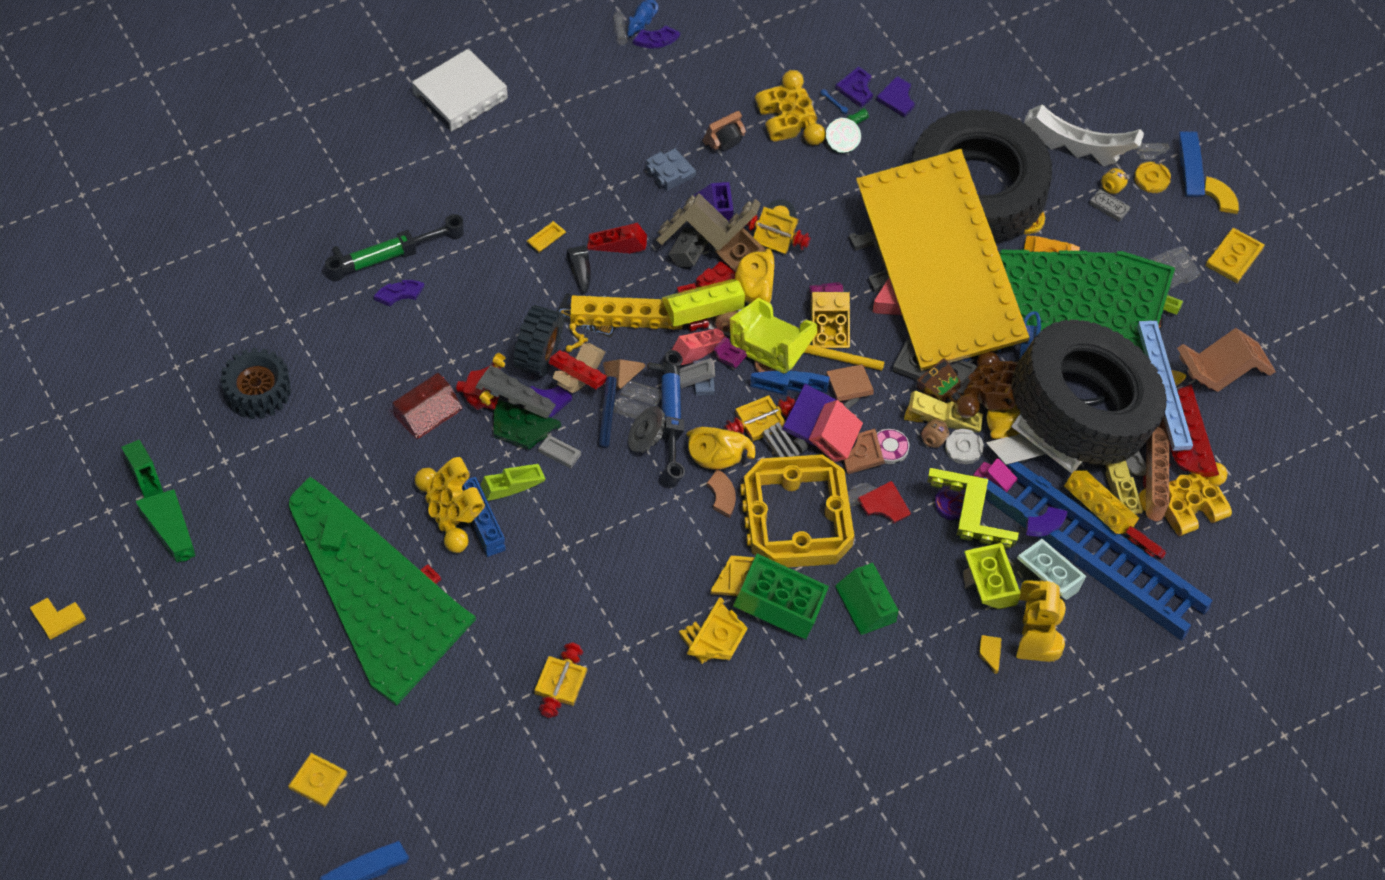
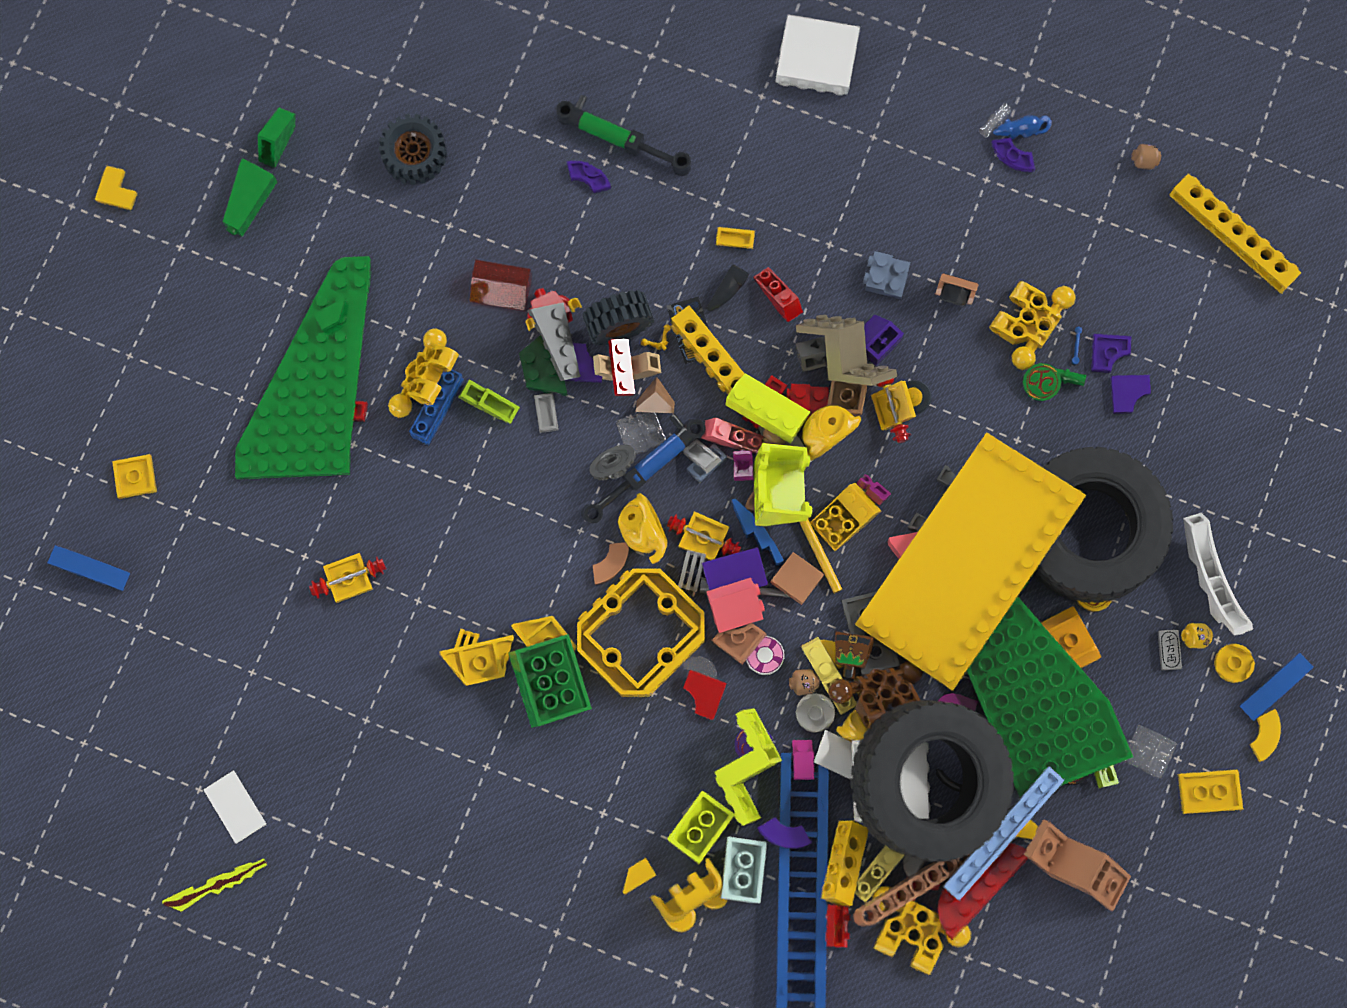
camera: 55 degrees right, 20 degrees up
dark blue axle [599,376,617,448] -> none
green slope [835,562,899,636] -> none
blue piece [1019,311,1041,358] -> none
clear tile [1136,143,1170,160] -> none

